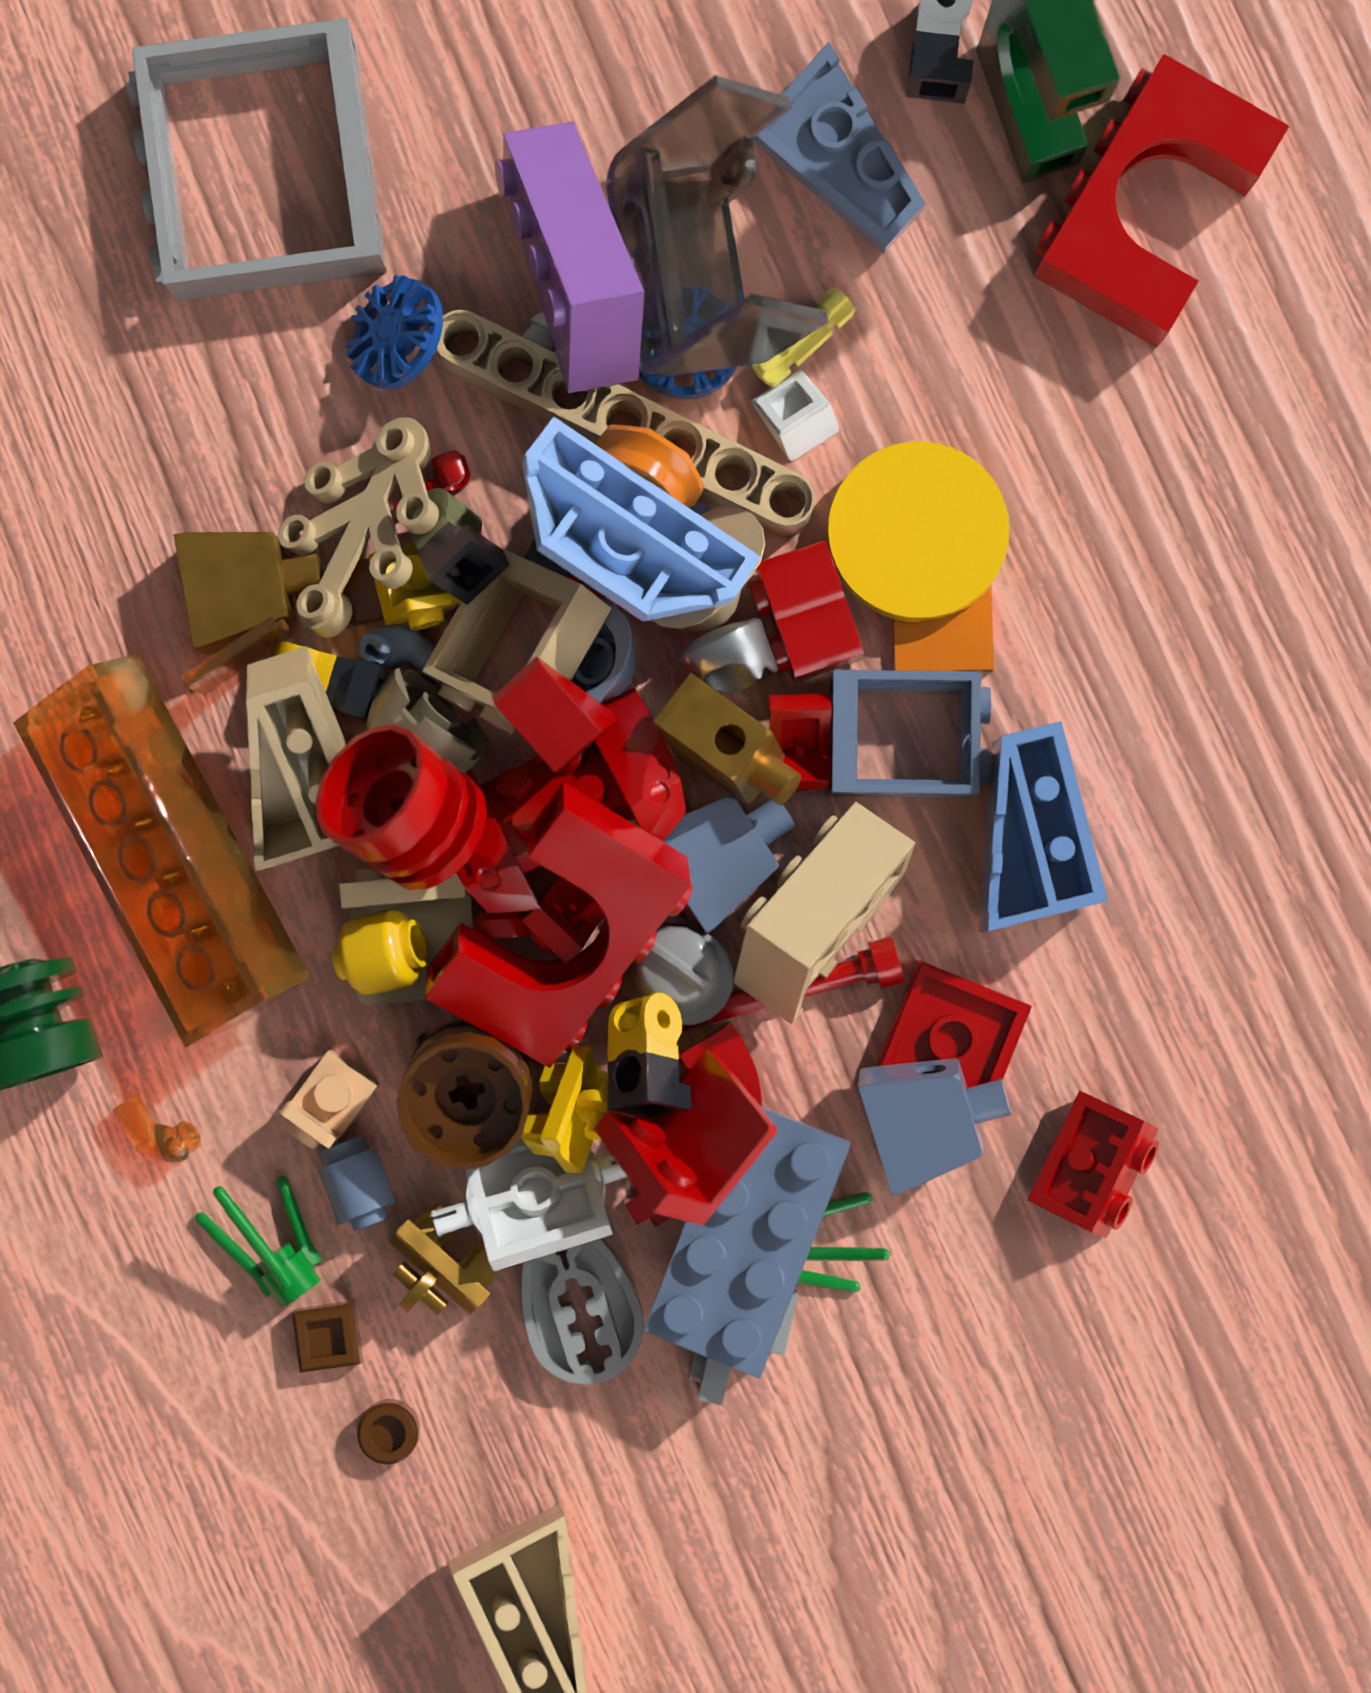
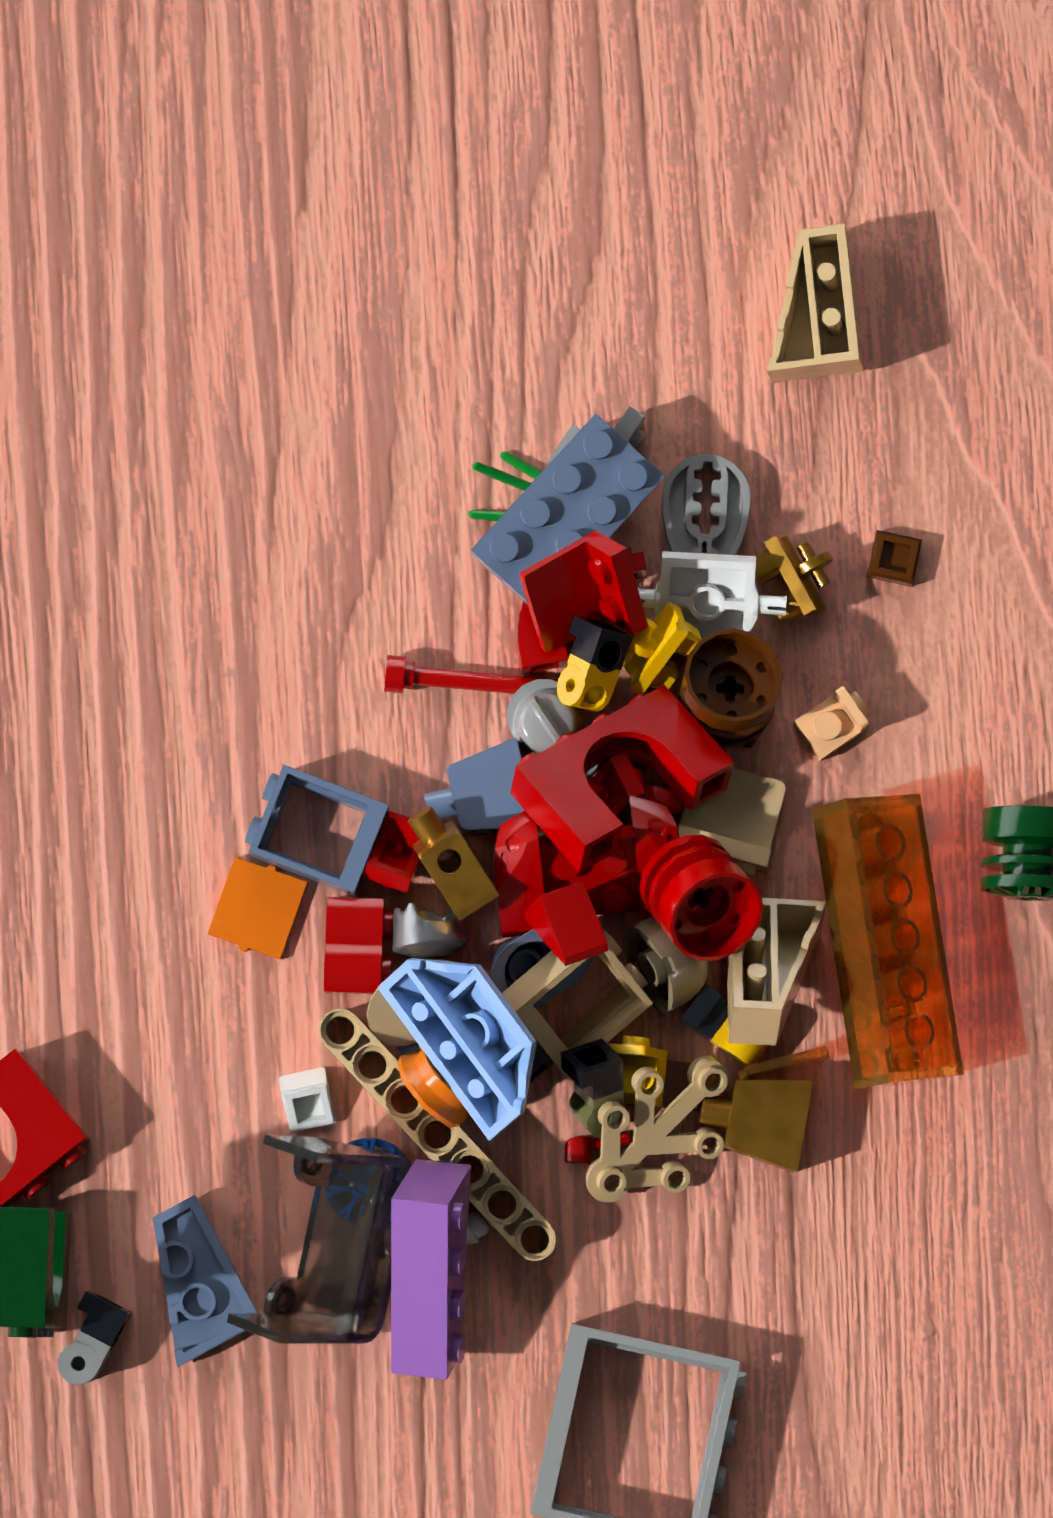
camera: 160 degrees left, 5 degrees down
clear orange arm [112,1094,201,1163] -> none
green plant [195,1176,322,1308] -> none
sand blue brick [318,1136,396,1232] -> none
yellow head [332,909,429,996] -> none
blue wheel [345,275,443,390] -> none
reddish brown tile [357,1399,420,1465] -> none
sand blue arm [358,625,437,681] -> none
tan wedge [733,802,916,1025] -> none
light yellow axle [751,288,855,387] -> none
yellow tile [828,441,1010,623] -> none
sand blue torso [858,1059,1012,1196] -> none
red tile [875,960,1032,1088] -> none
medium blue wedge [979,721,1108,932] -> none
red bracket [1027,1090,1159,1238] -> none

